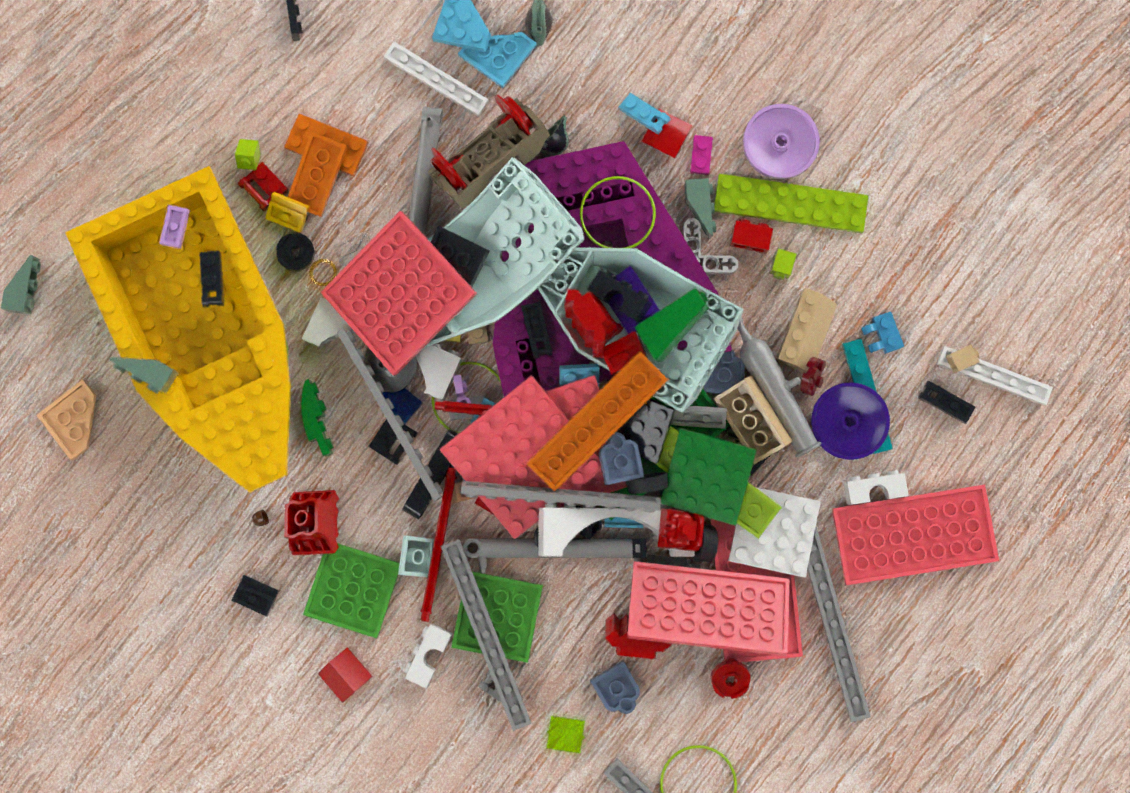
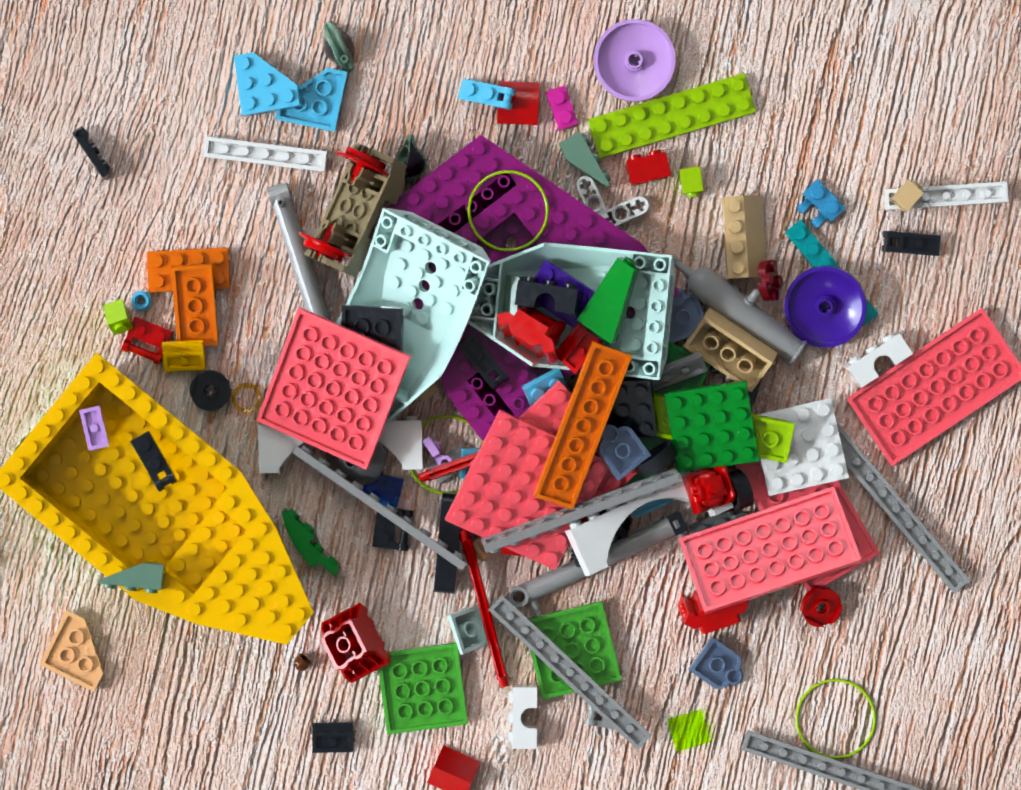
camera: 20 degrees left, 5 degrees up
none -> medium azure plate [131,291,152,311]

